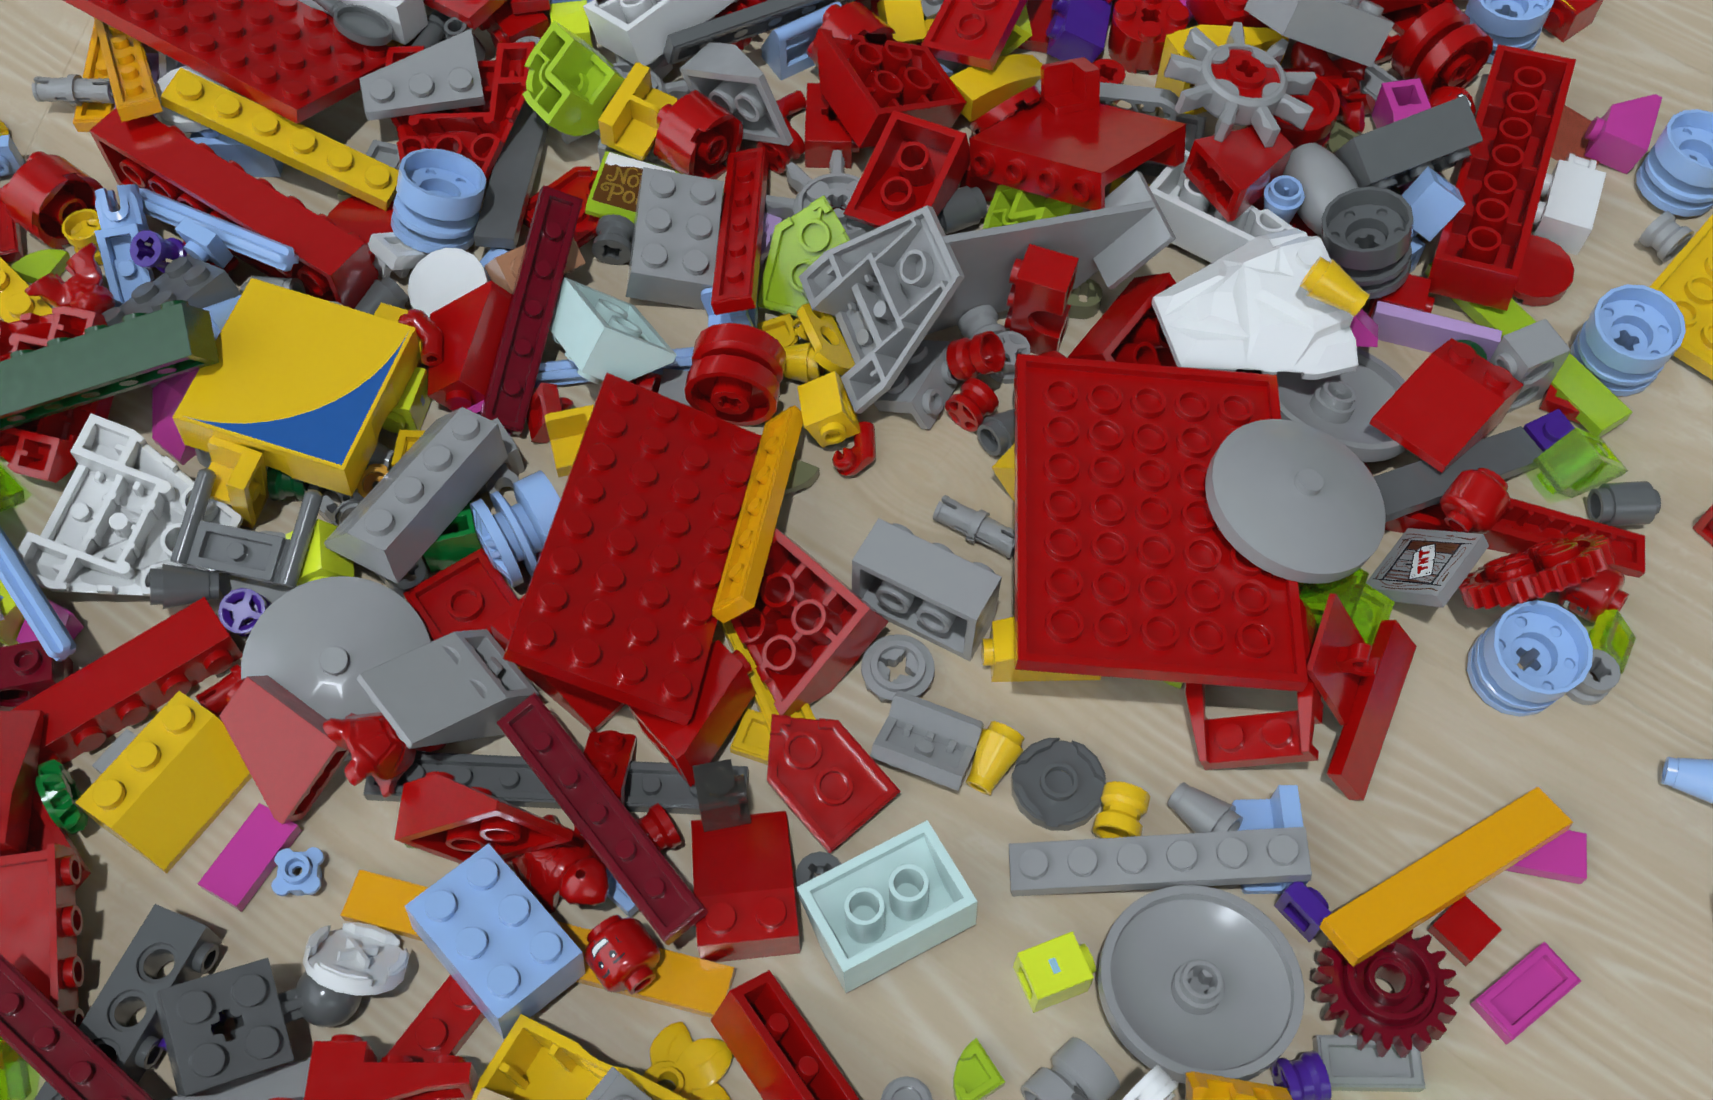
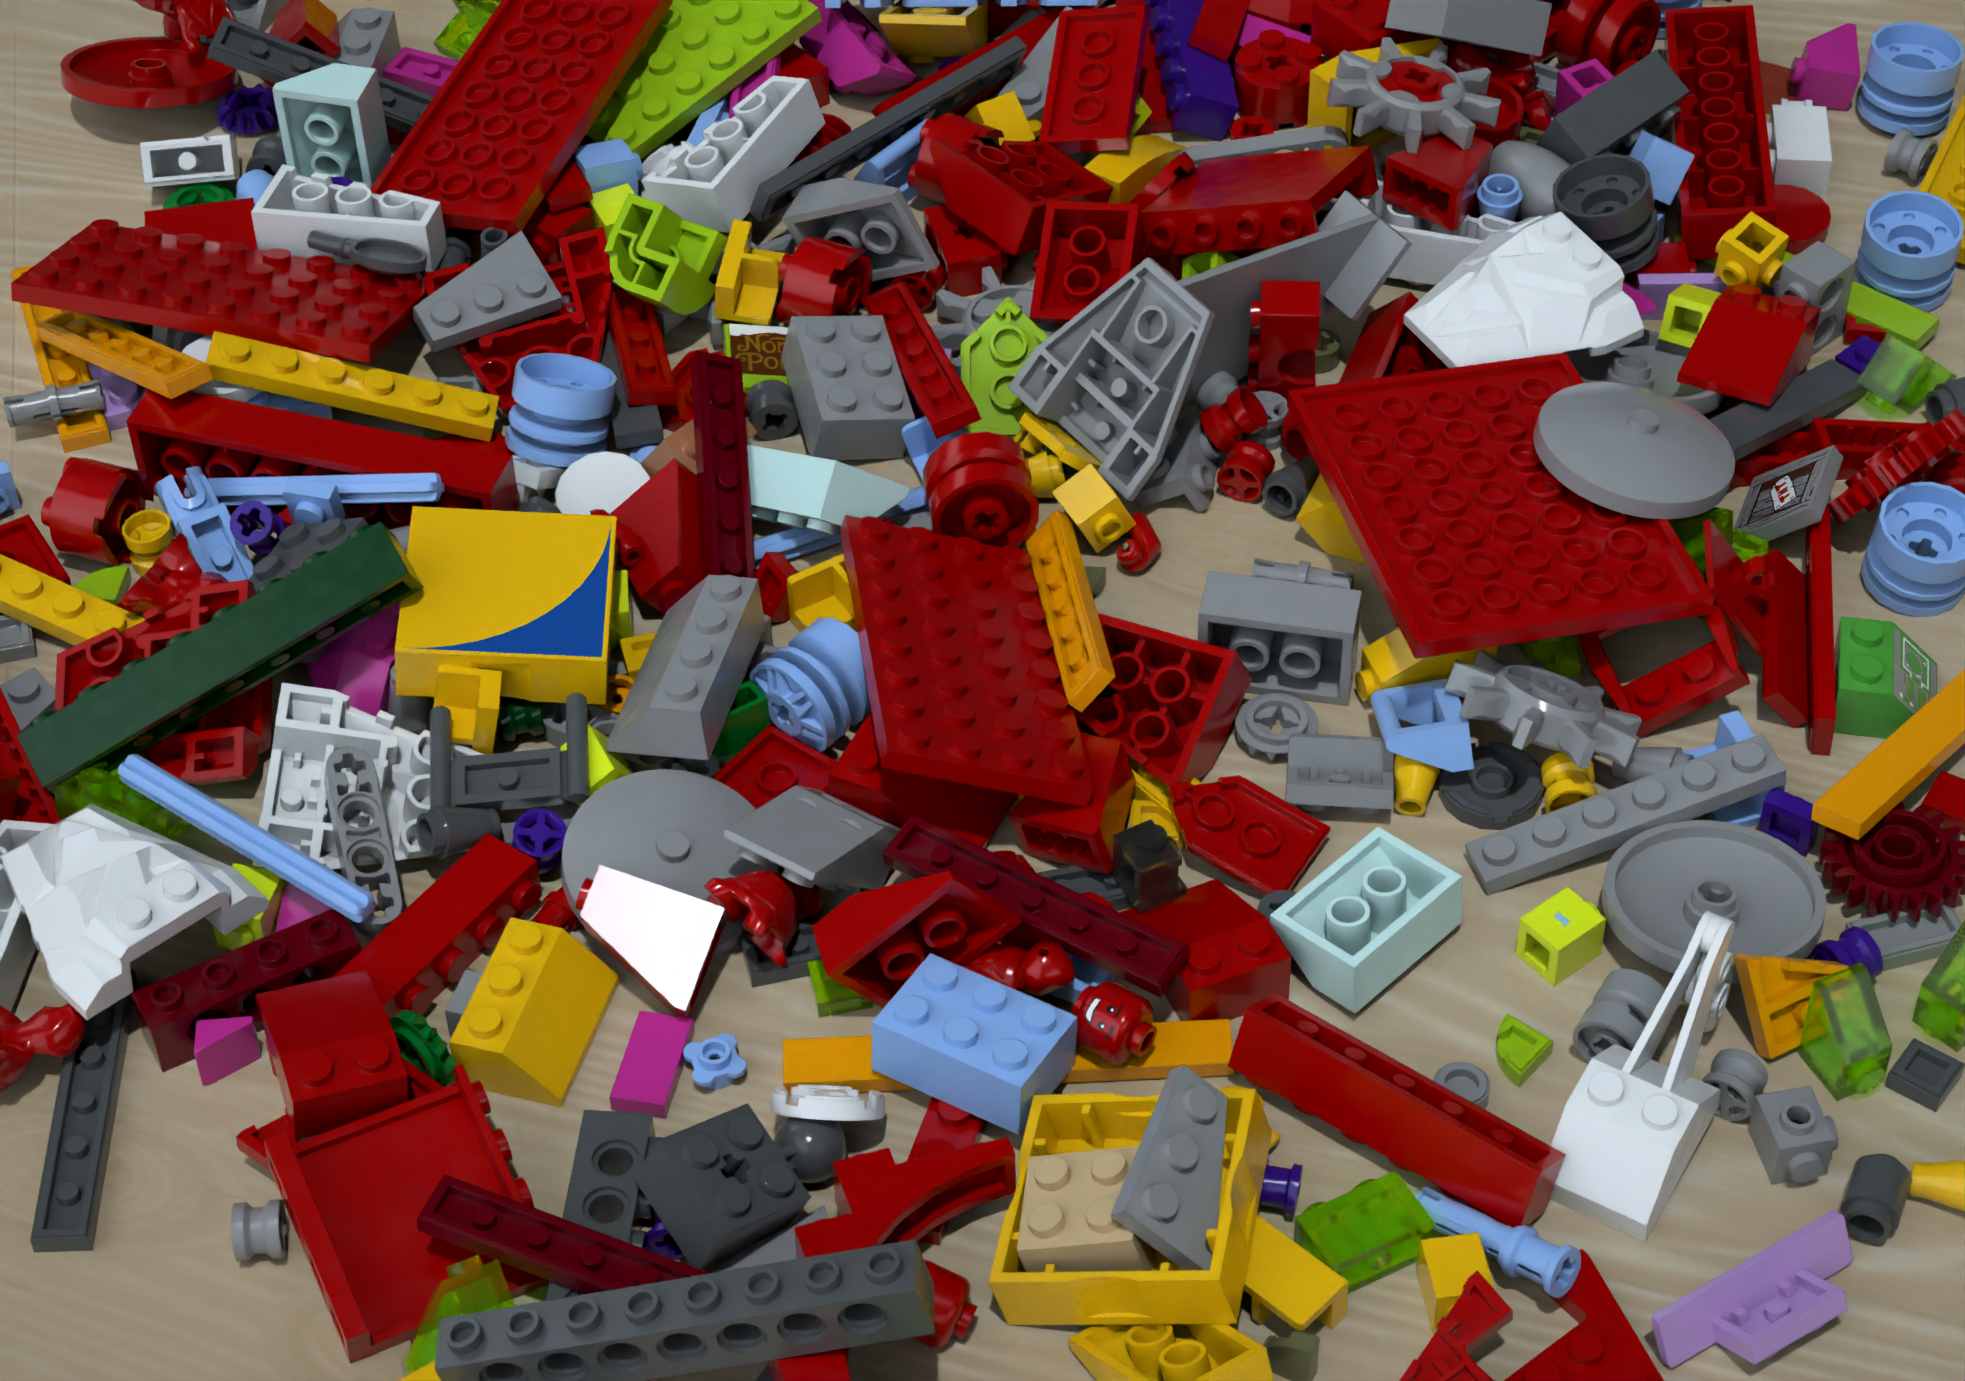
camera: 15 degrees left, 15 degrees down
red panel [1041,57,1100,115] -> none
yellow cone [1300,256,1370,316] -> none
red head [1440,468,1511,534] -> none
none -> light grey beam [324,746,402,938]
none -> red tile [607,286,677,405]
none -> light blue tile [1370,678,1474,772]
none -> light grey gear [1445,650,1642,769]
none -> neon yellow brick [1658,283,1721,348]
none -> yellow brick [1714,211,1789,289]
none -> red tile [1805,505,1836,756]
none -> bright green slope [1834,616,1937,739]

